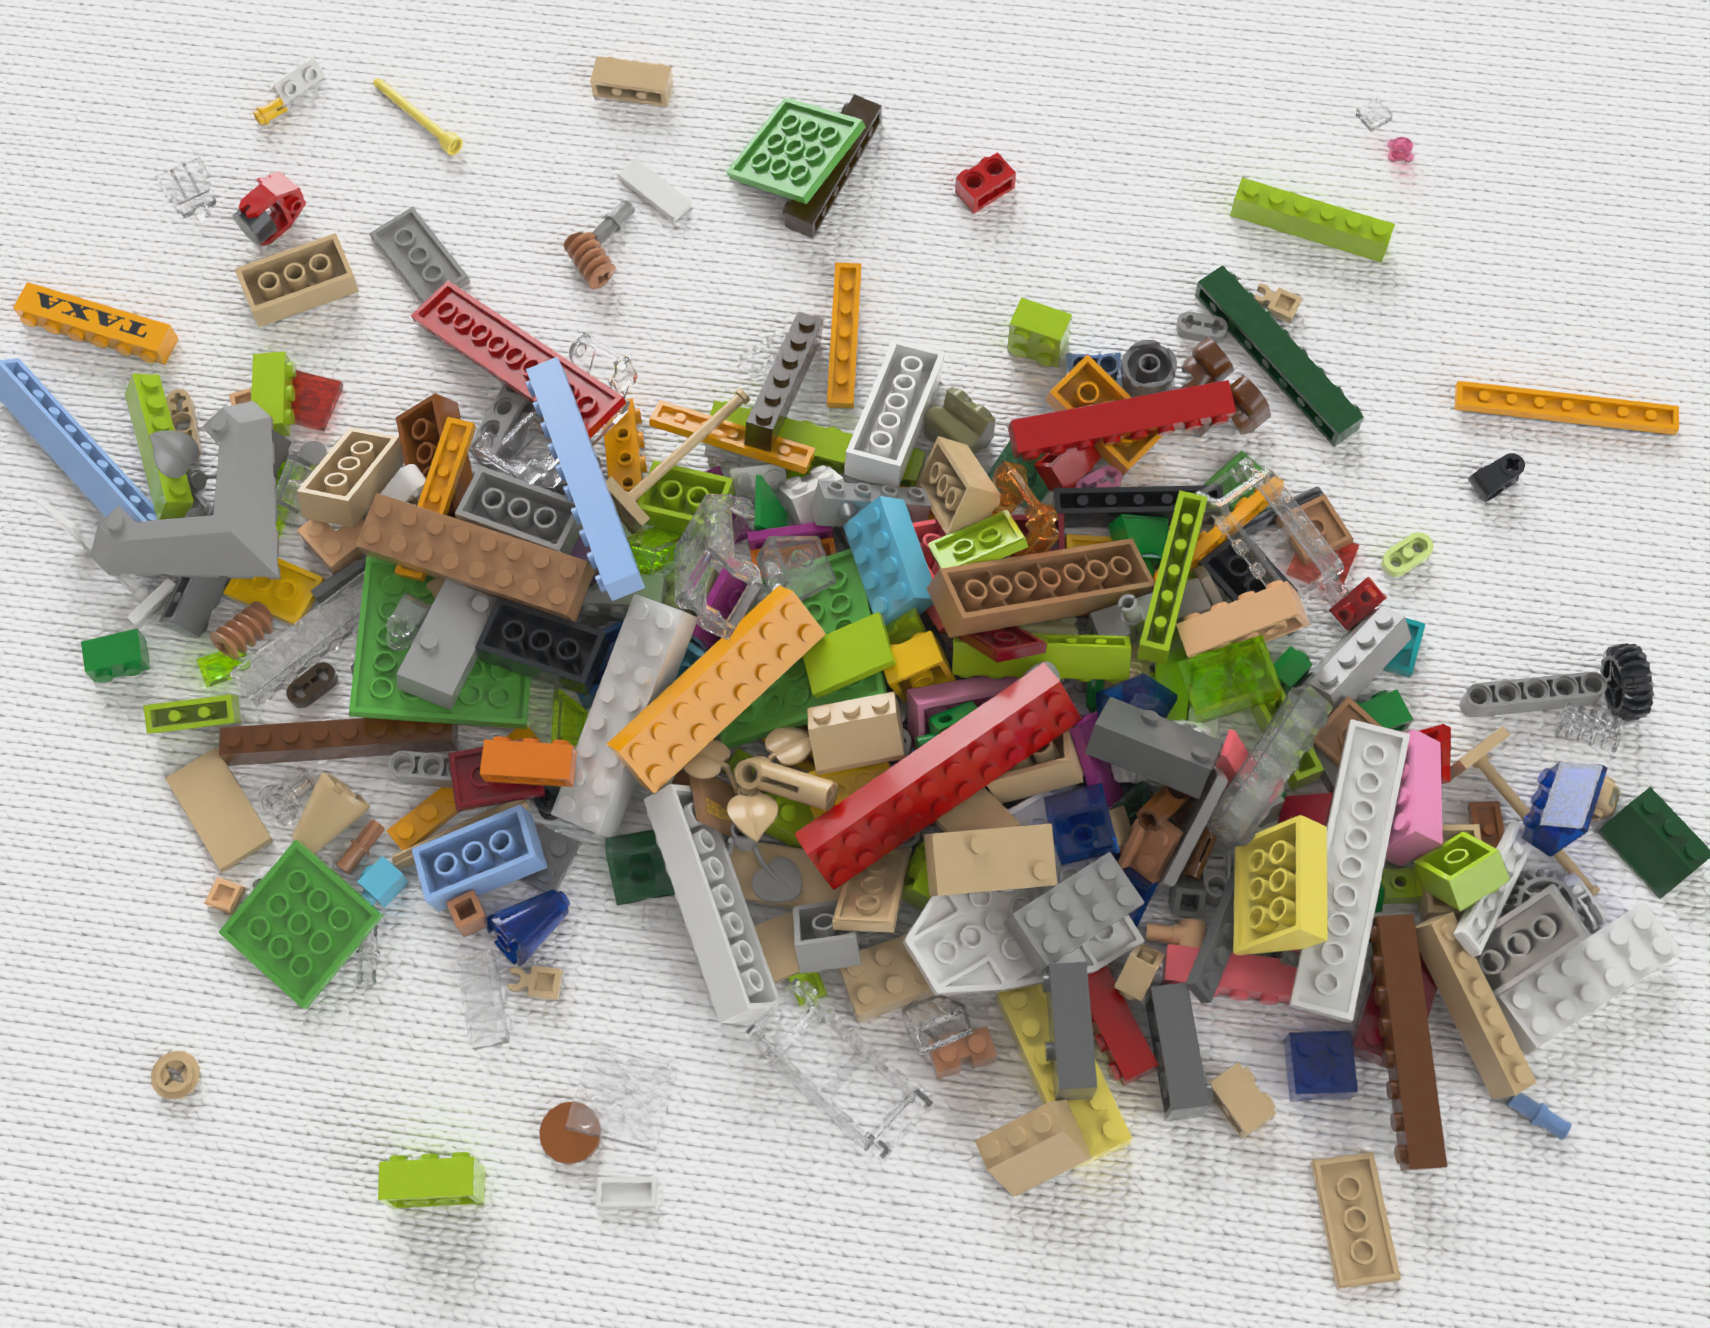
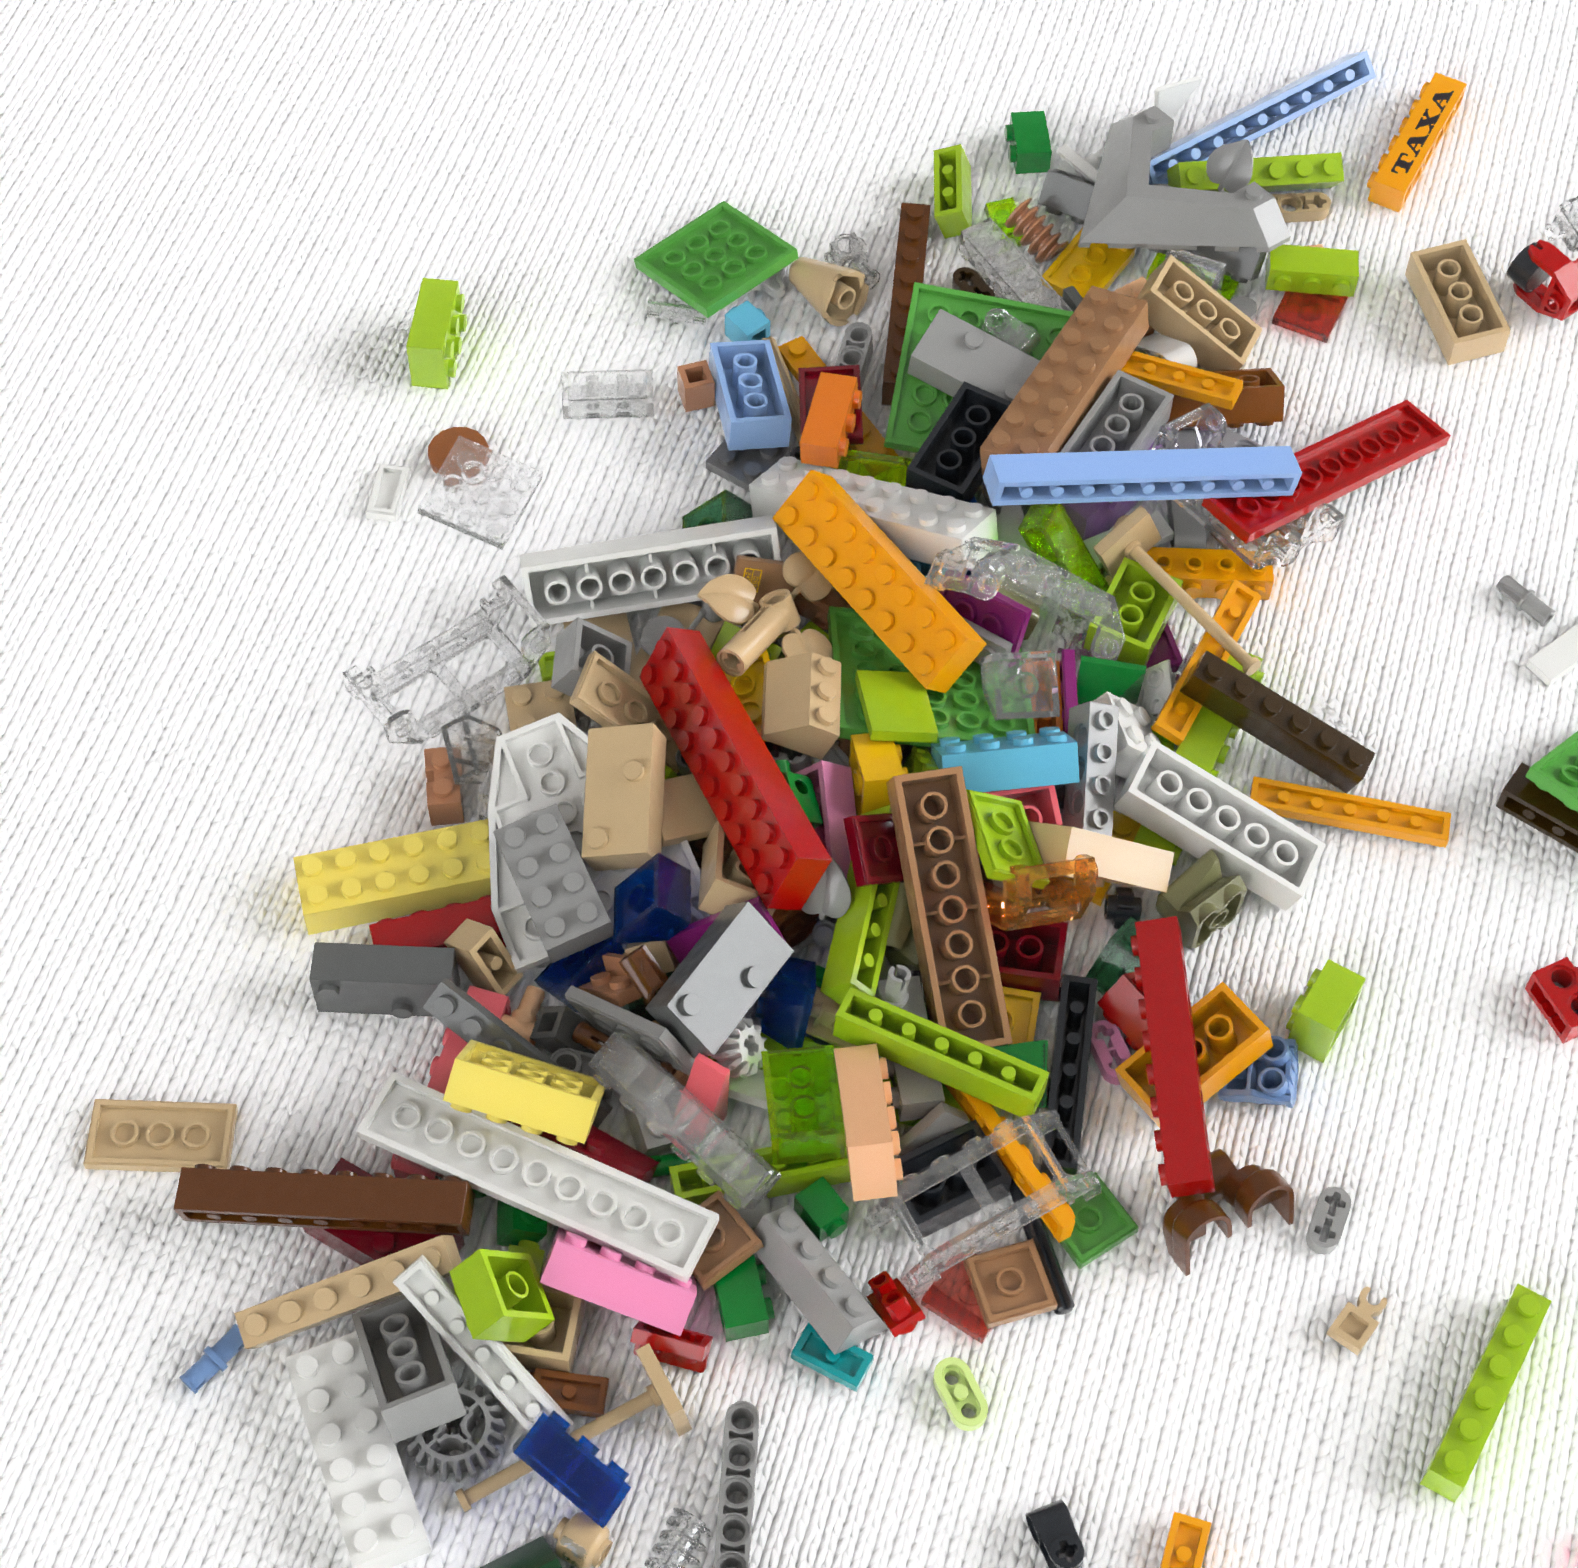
camera: 95 degrees right, 10 degrees down
tan gear [151,1051,201,1100] -> none
tan tile [165,747,274,873] -> none
light nougat tile [204,877,246,915] -> none
nougat axle [335,820,385,875] -> none
light grey tile [369,206,471,304] -> none
clear blue cone [484,889,570,967] -> none
tan plate [507,965,563,1001] -> none
nougat piece [563,232,616,290] -> none
tan slope [975,1100,1092,1197] -> none
dark grey brick [1042,962,1097,1101] -> none
flat silver brick [1121,340,1177,398] -> none
dark green brick [1195,265,1364,447] -> none
tan brick [1209,1062,1277,1140] -> none
clear blue brick [1283,1030,1358,1101] -> none
white piece [1565,873,1606,931] -> none

